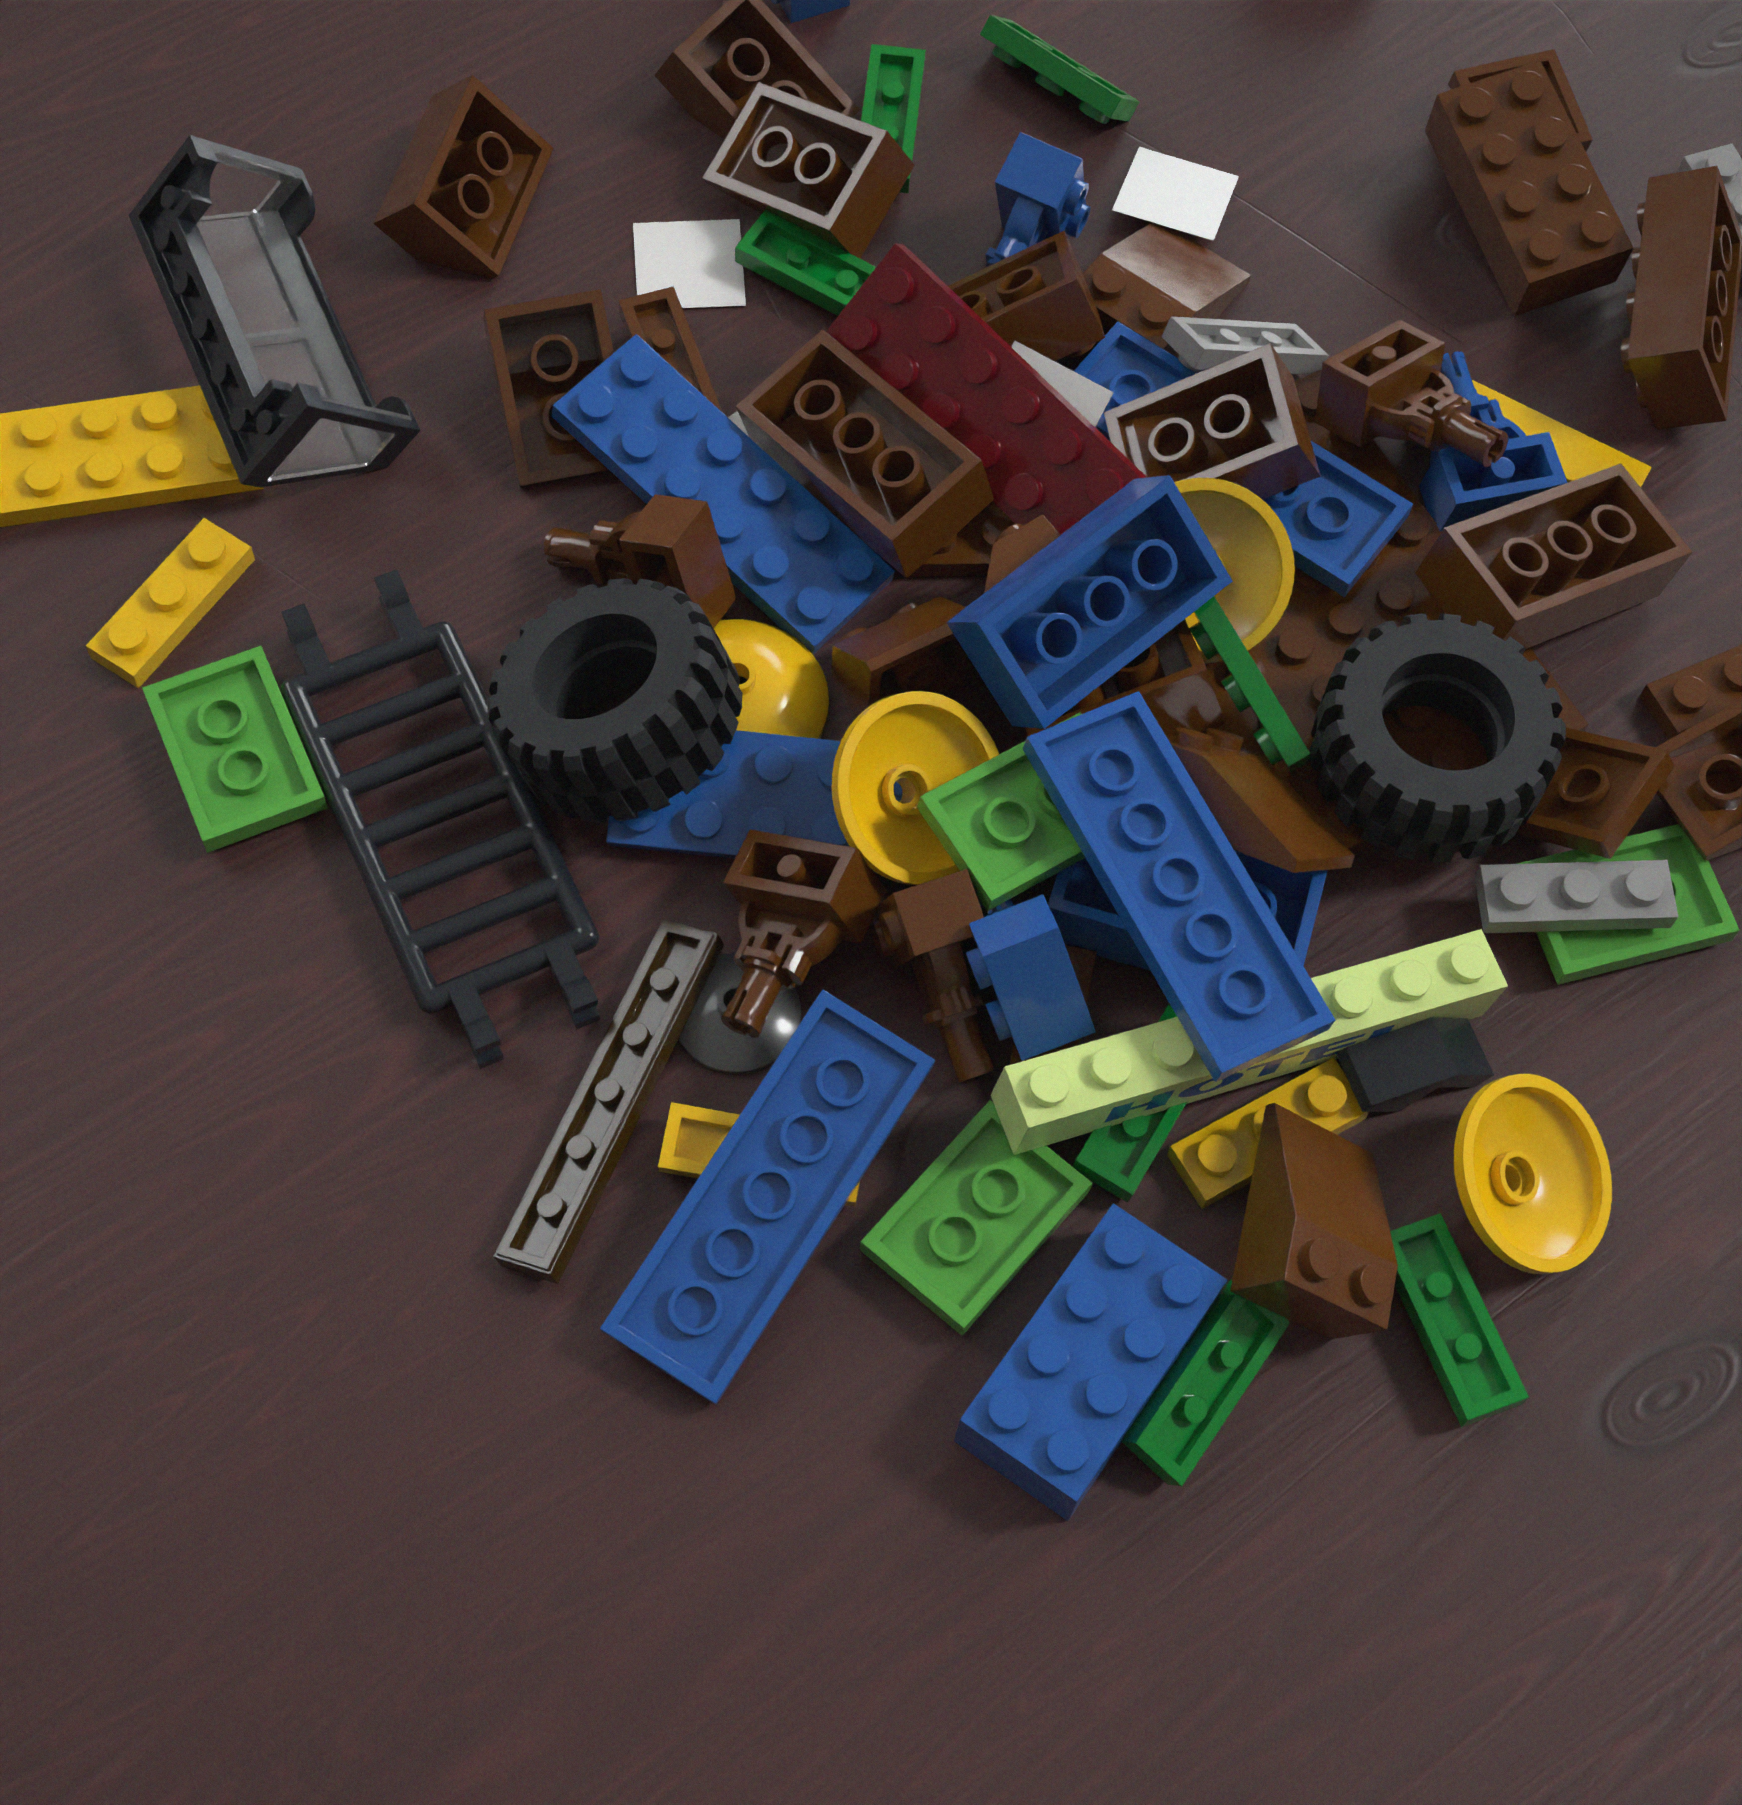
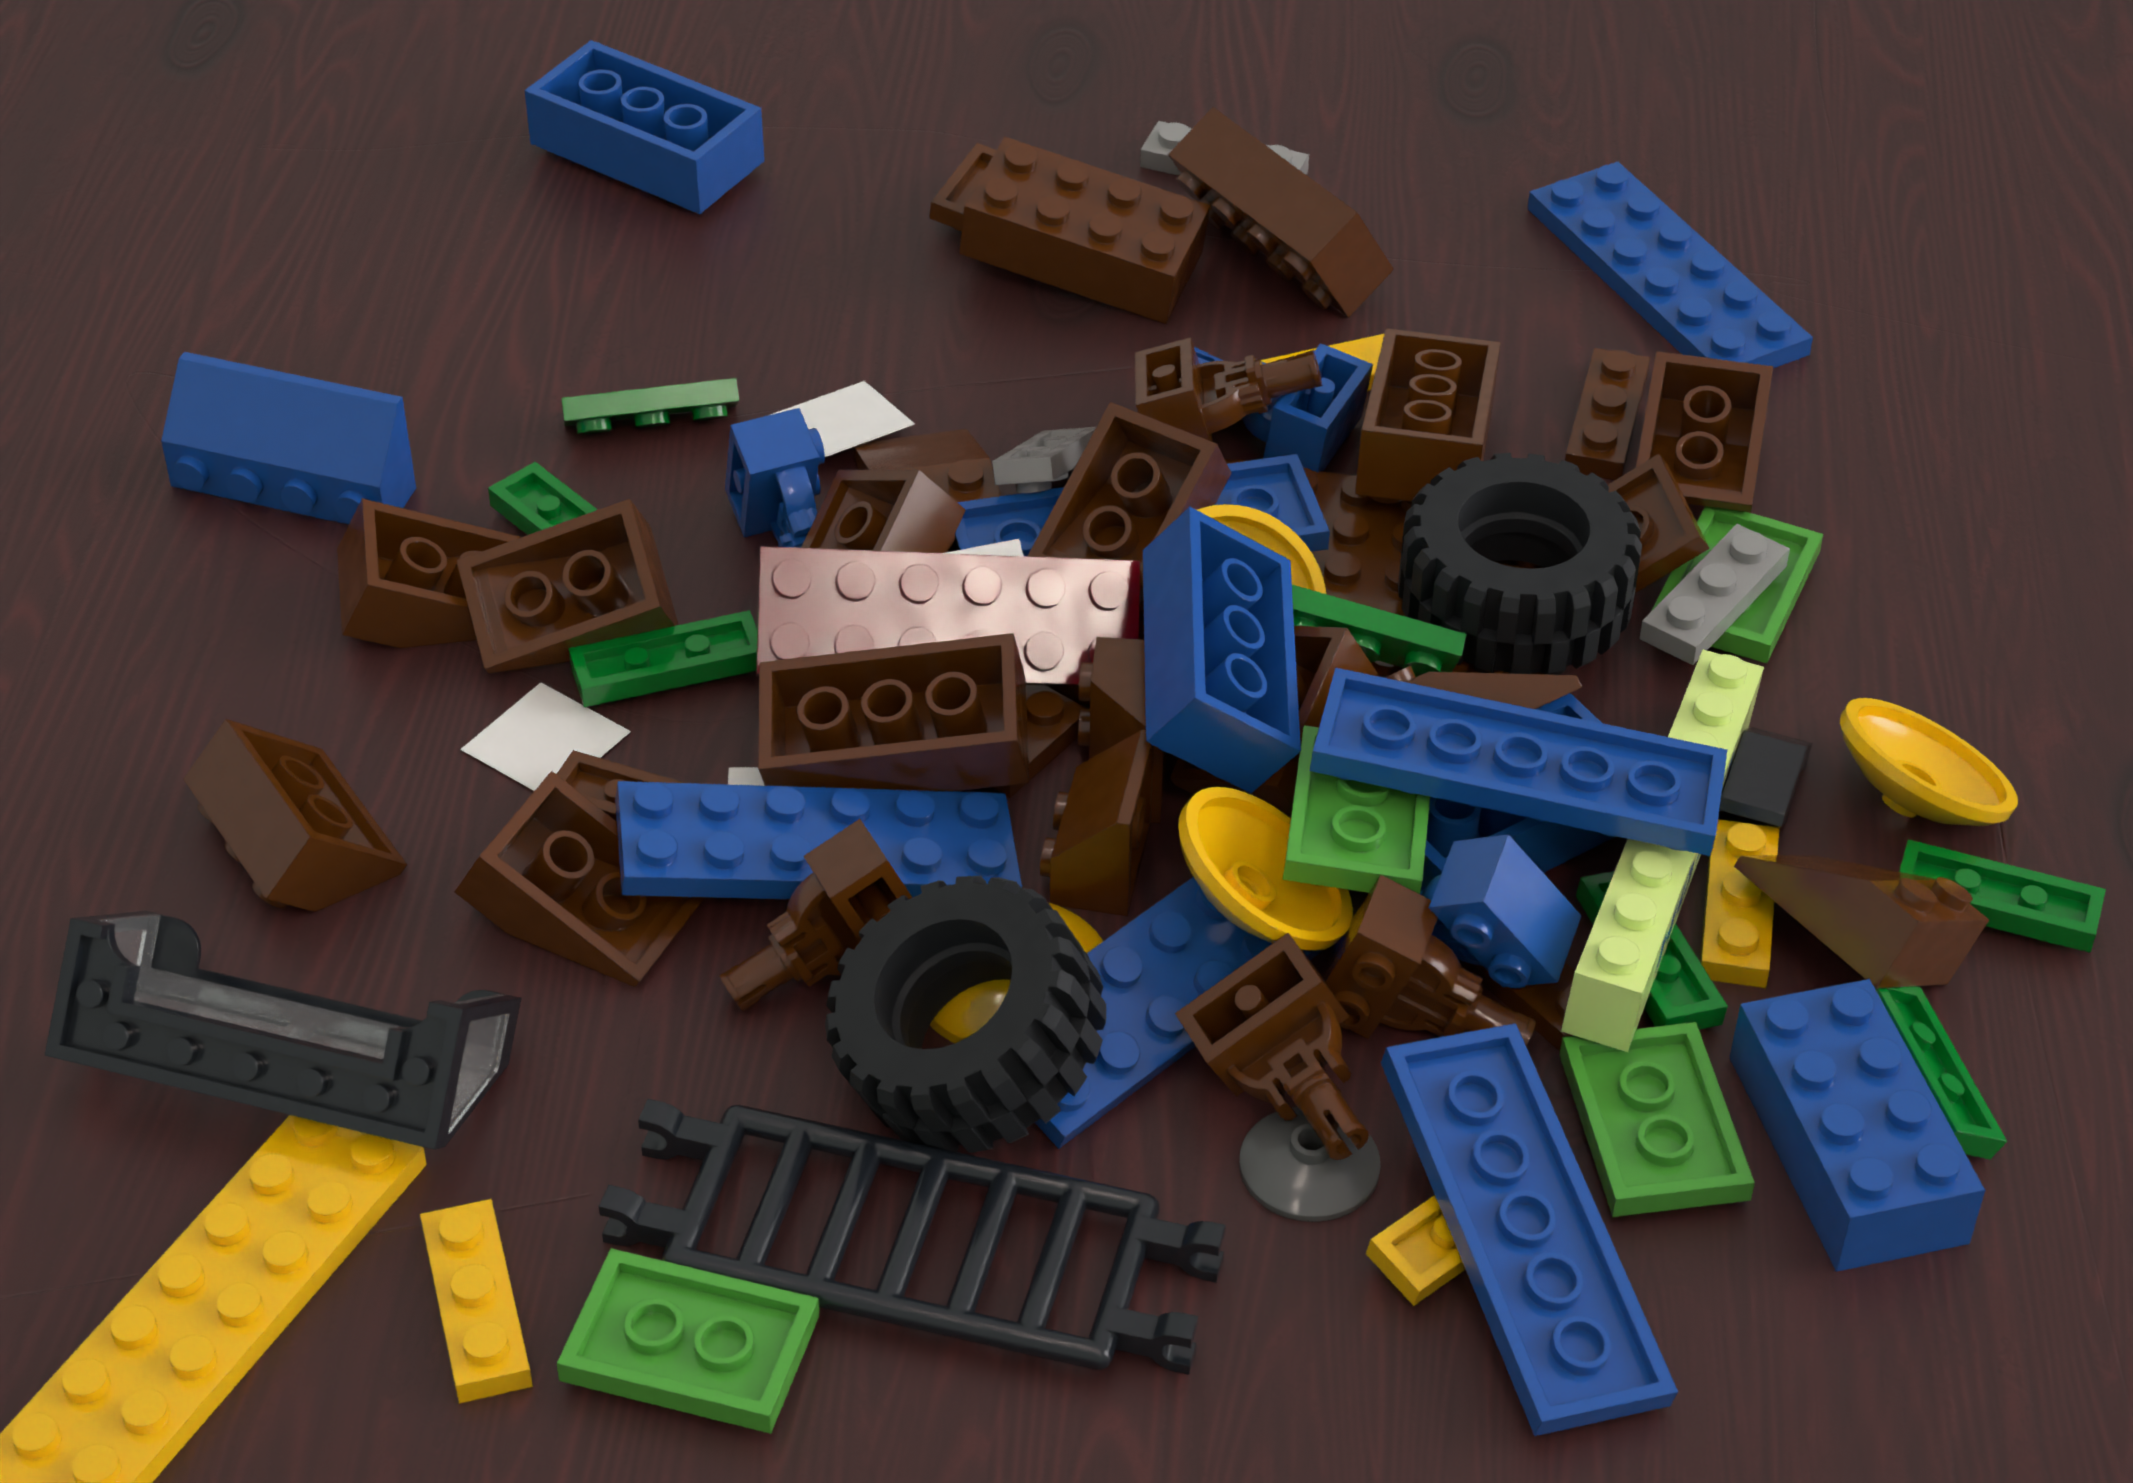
camera: 45 degrees left, 20 degrees down
tile [493,920,724,1284] -> none

